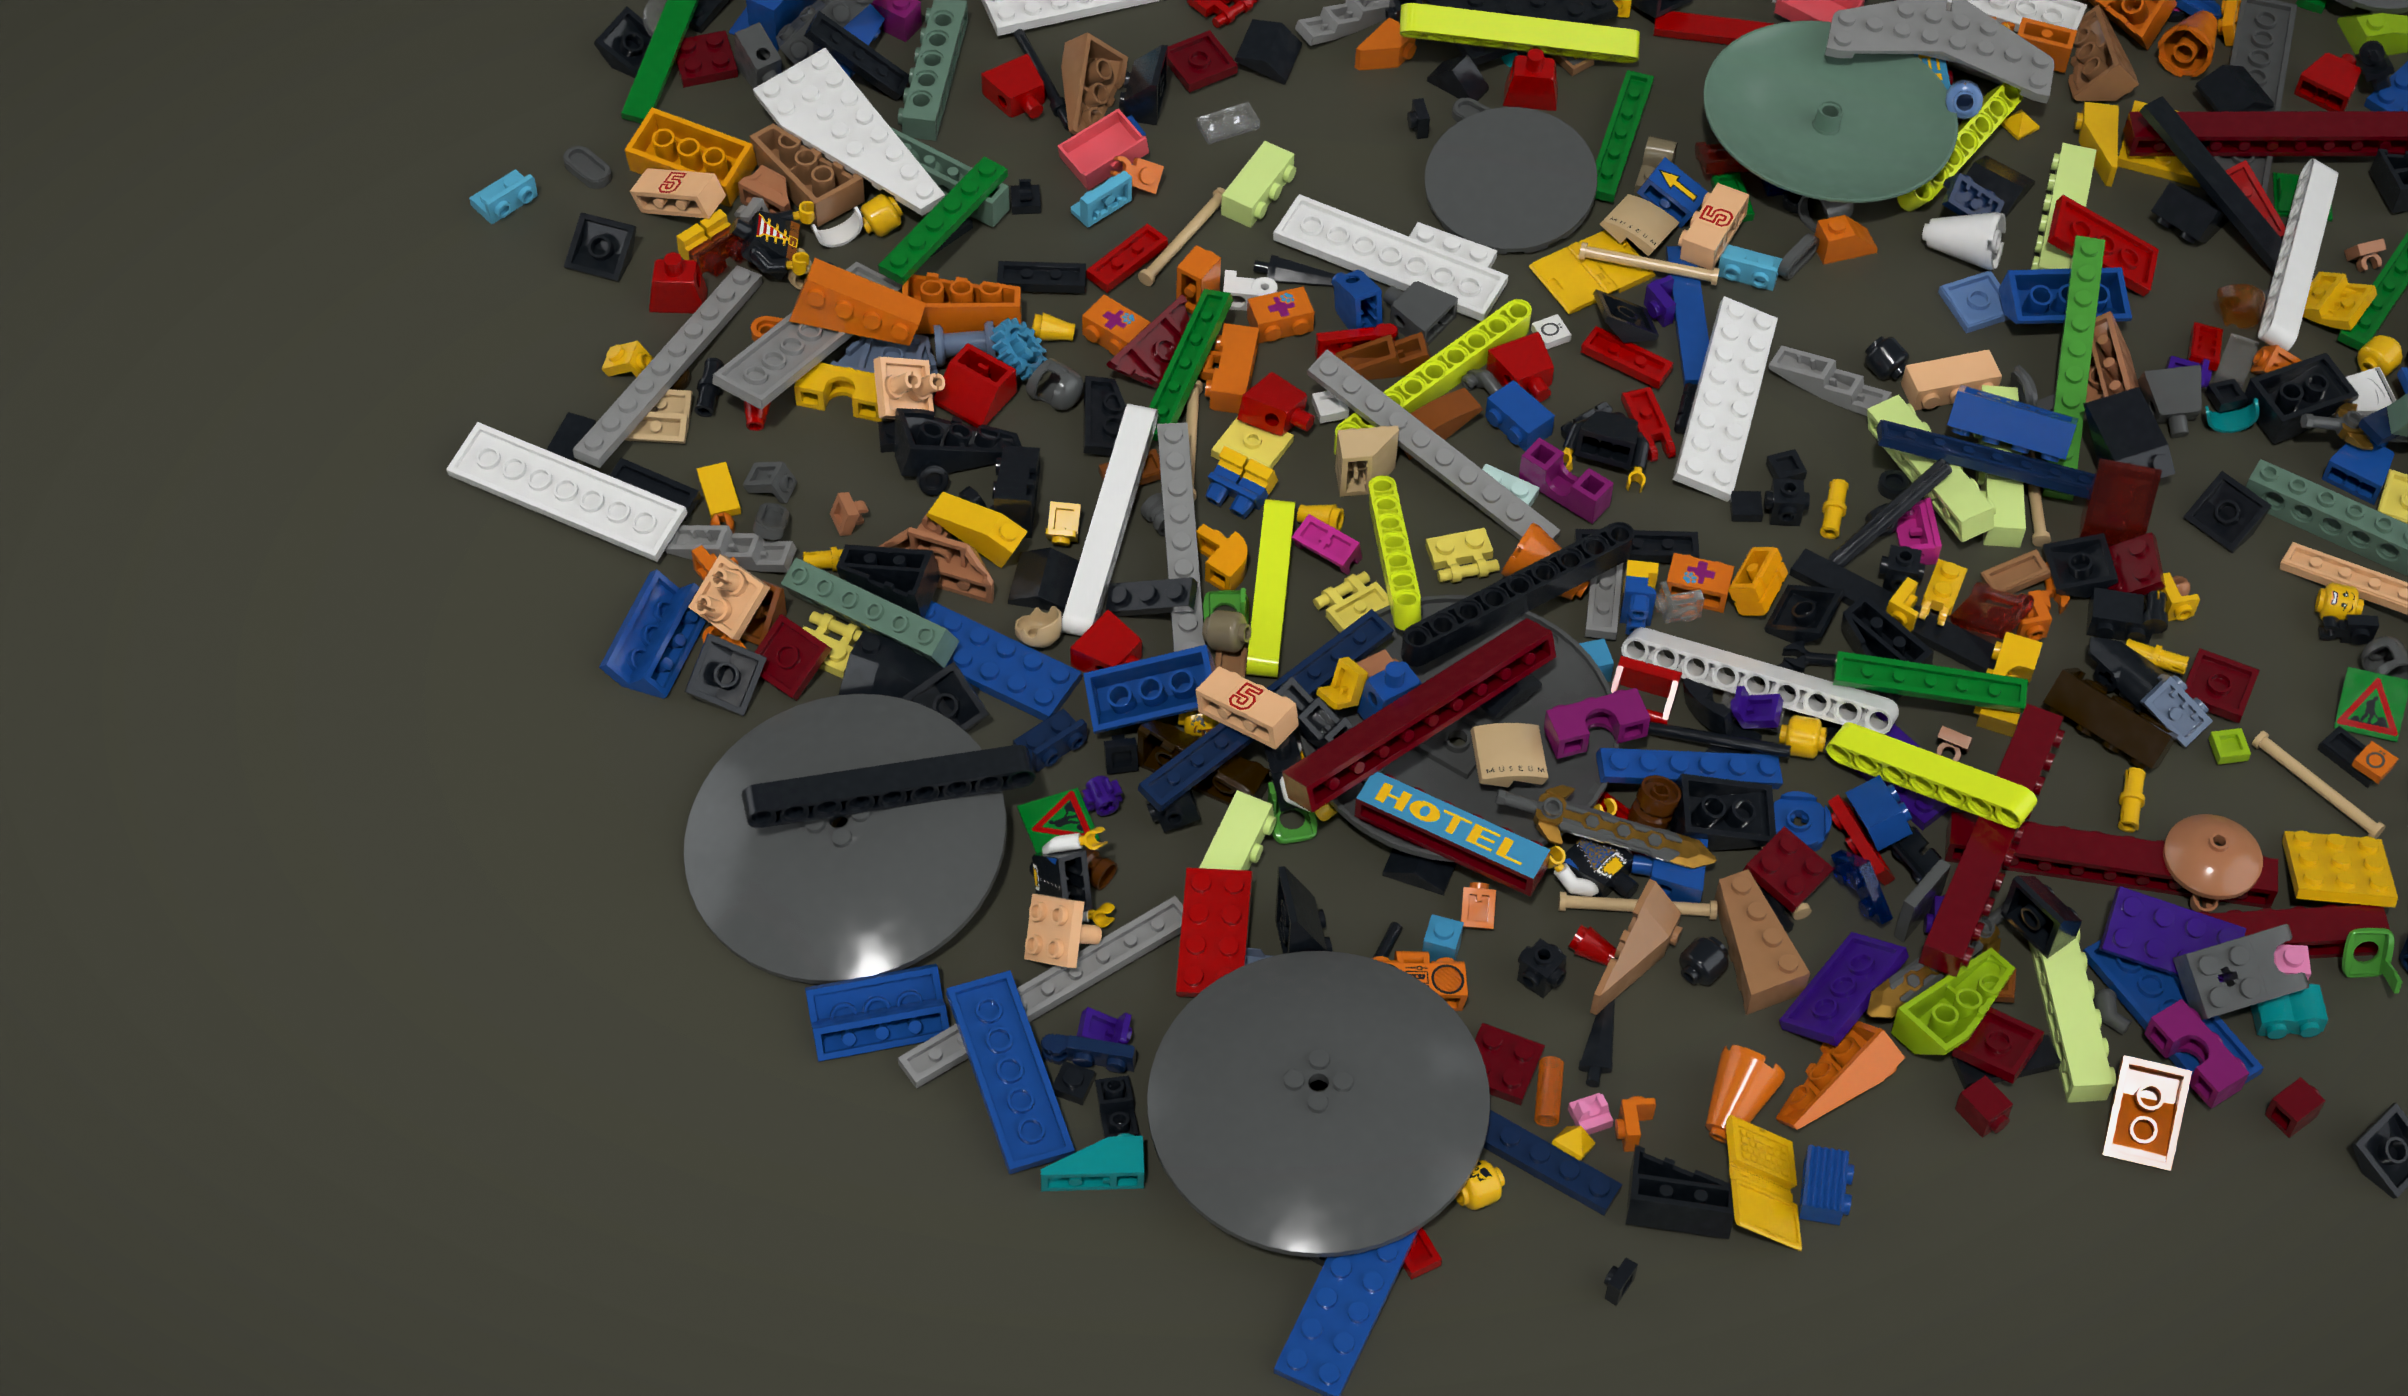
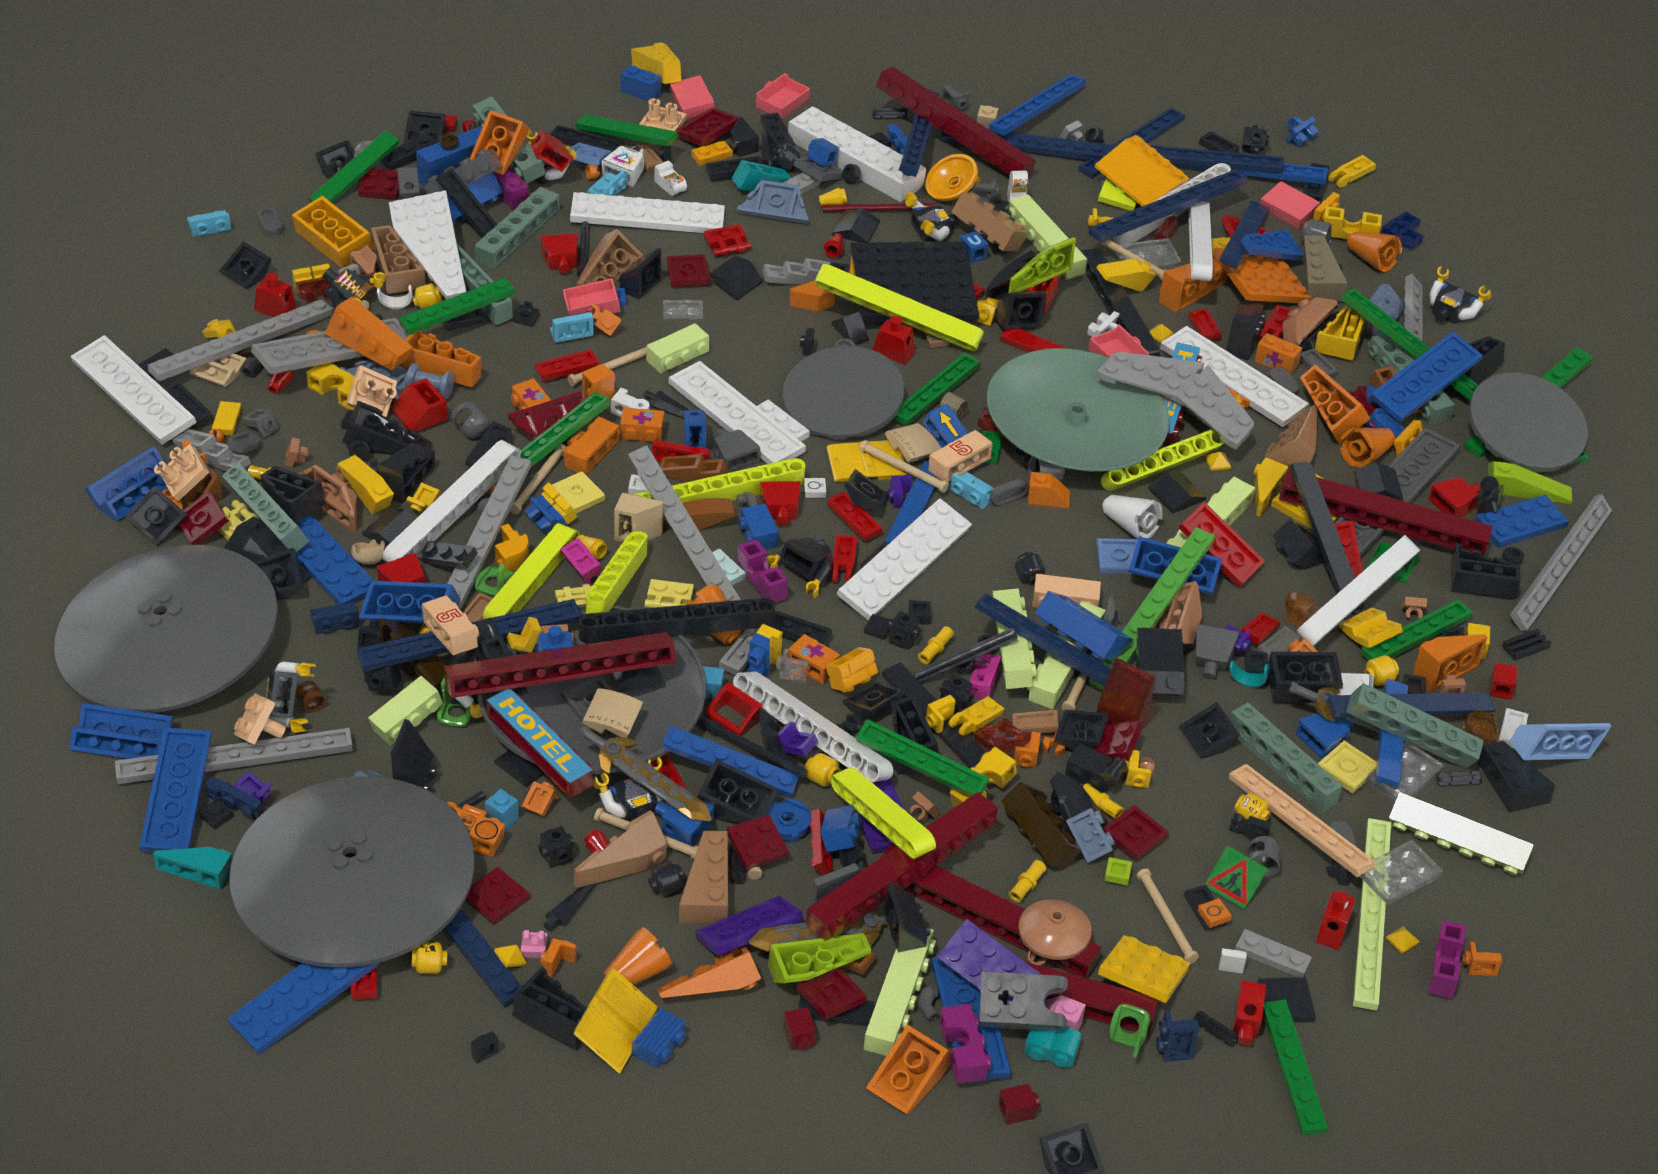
camera: 20 degrees right, 10 degrees down
light nougat brick [630,168,726,219] -> none
black beam [741,745,1036,828] -> none
dark azure gear [990,318,1048,381] -> none
black plate [997,261,1086,293] -> none
green piece [1017,788,1100,853] -> none
yellow cone [1032,312,1075,341] -> none
dark purple gear [1082,775,1123,816] -> none
black slope [1095,1075,1139,1139] -> none
red plate [1176,868,1253,997] -> none
dark tan head [1202,610,1251,652] -> none
red torso [1237,372,1315,436] -> none
orange piece [1534,1056,1564,1127] -> none
magenta arch [1543,688,1650,759] -> none
reddish brown wheel [1628,775,1681,830] -> none
light grey slope [1769,345,1892,416] -> none
clear blue plate [1831,849,1893,924] -> none
dark blue bracket [1942,173,2005,216] -> none
medium blue head [1945,80,1983,119] -> none
orange brick [2017,17,2077,73] -> none

